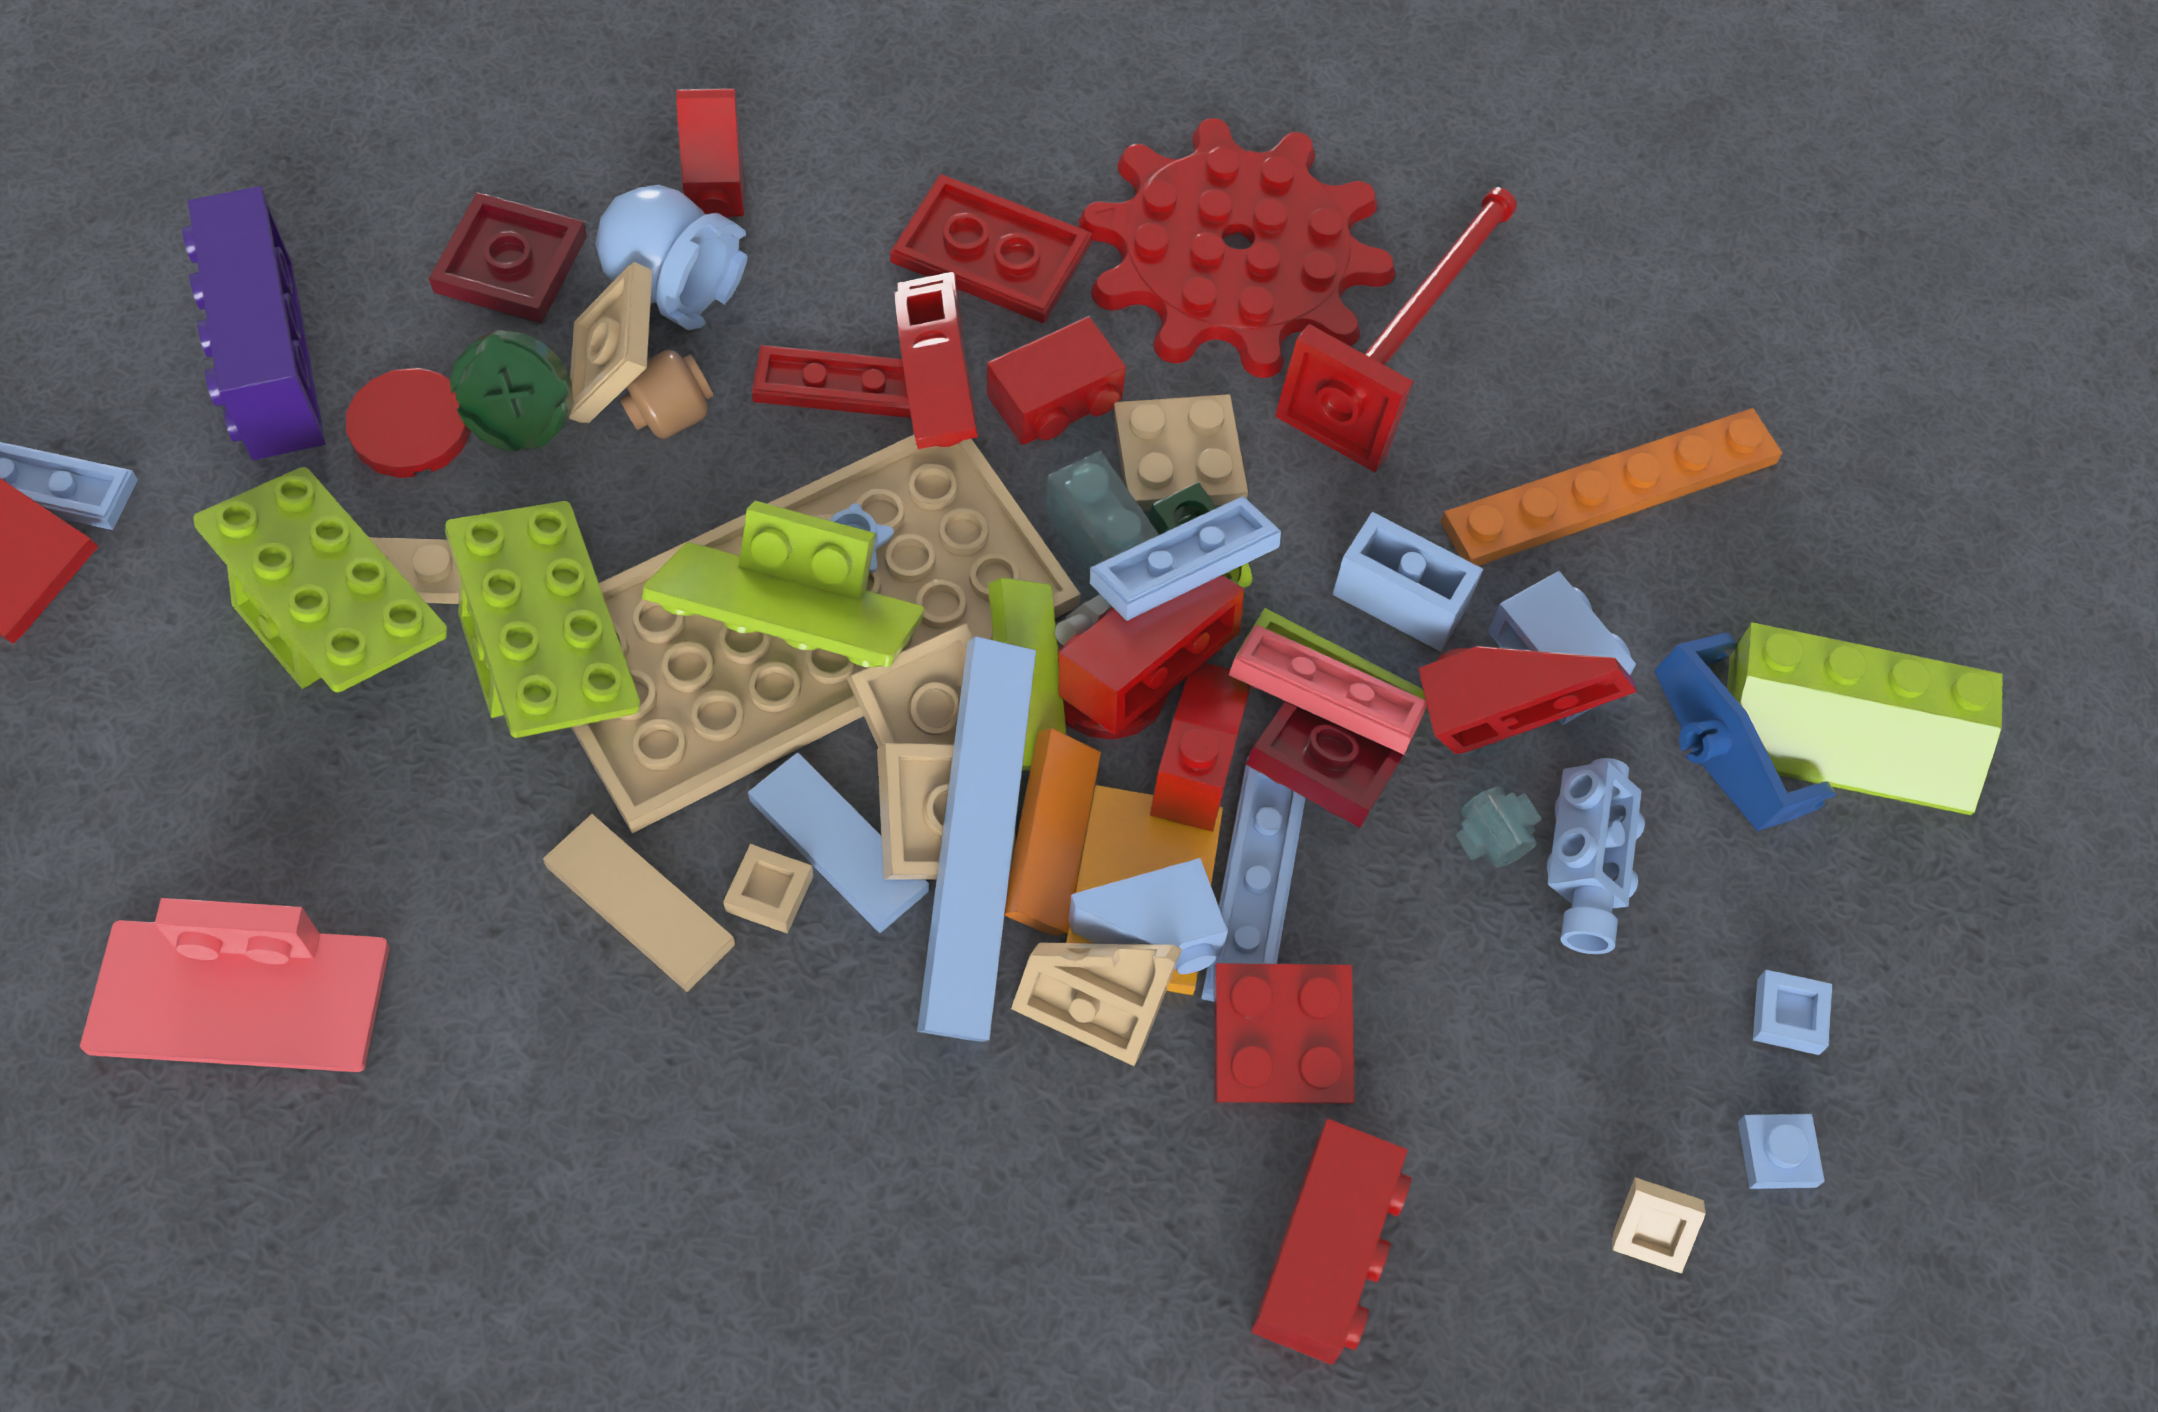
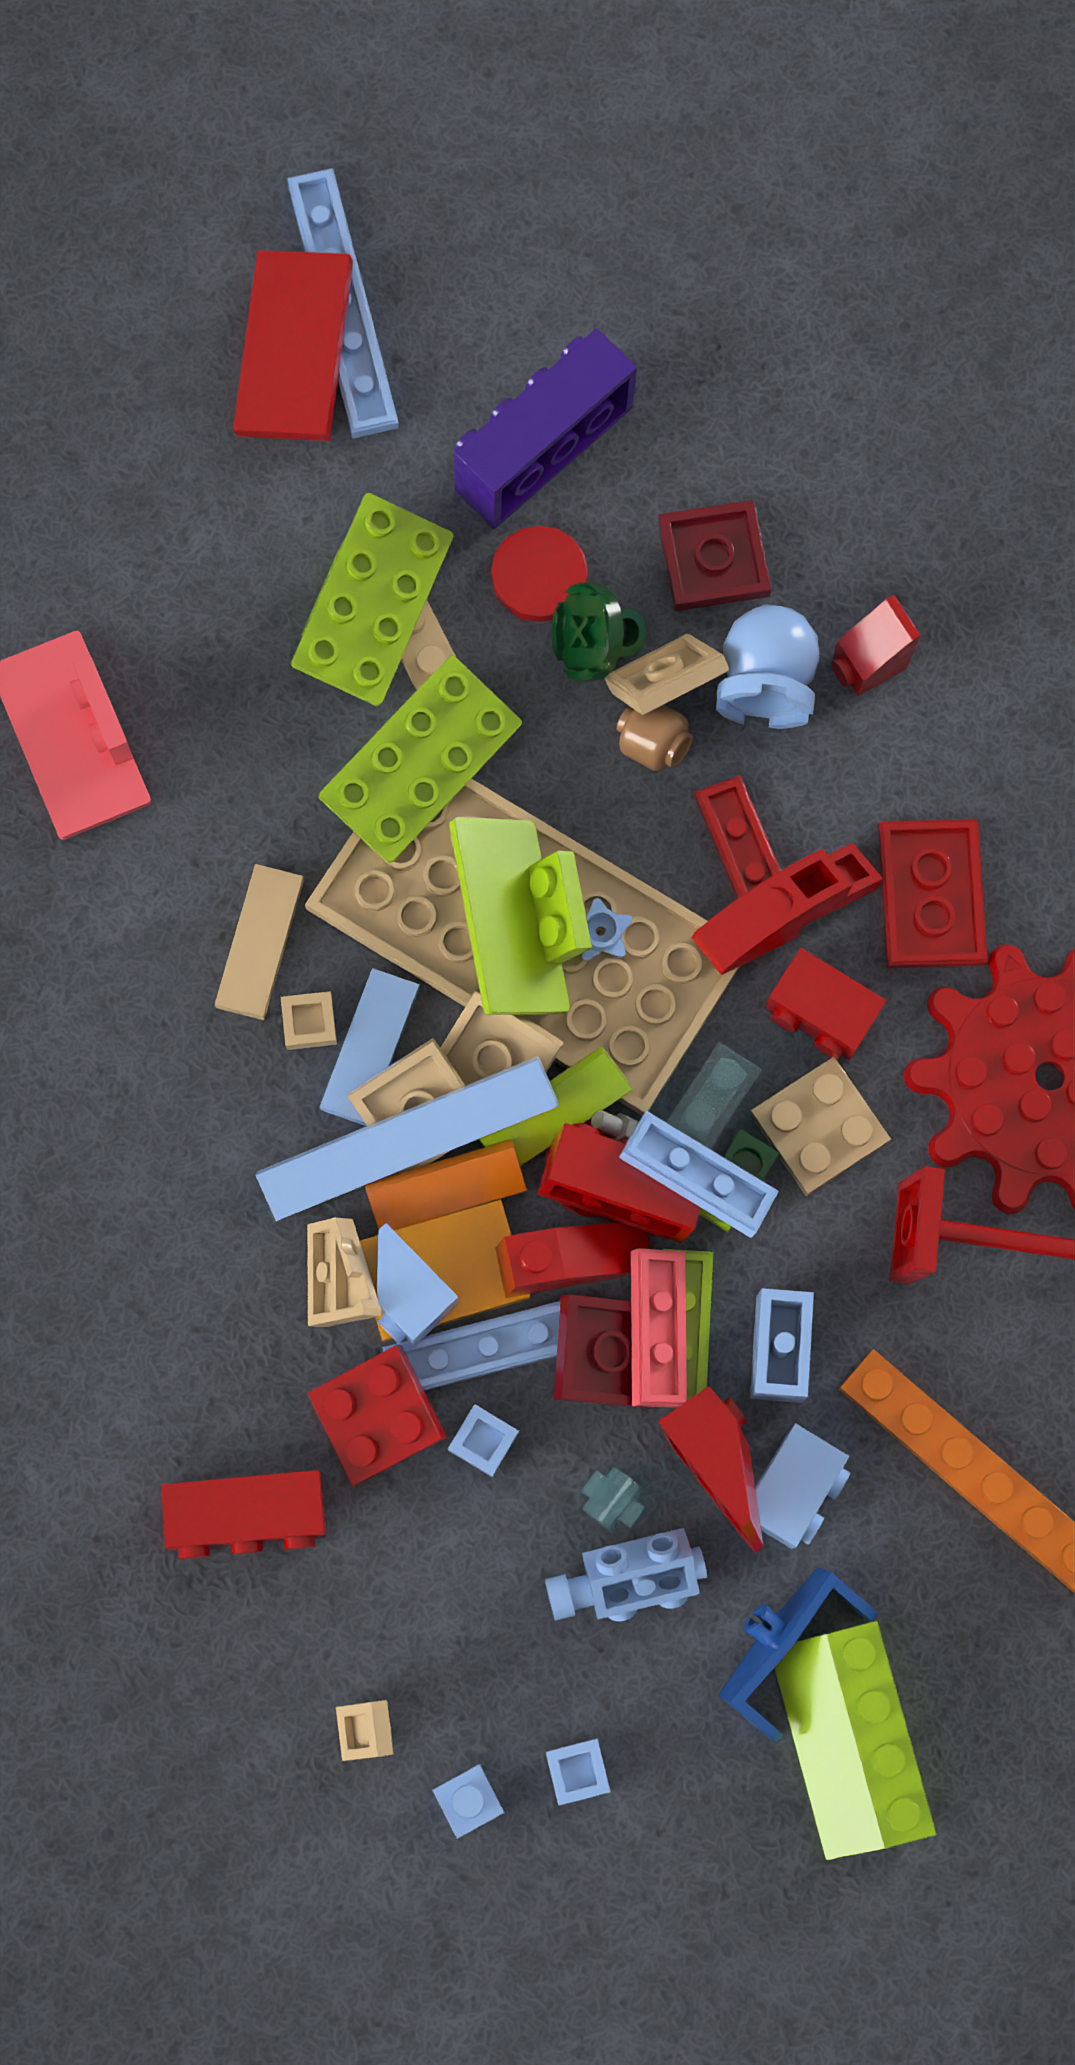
camera: 65 degrees right, 15 degrees up
none -> light blue plate [448,1404,519,1477]

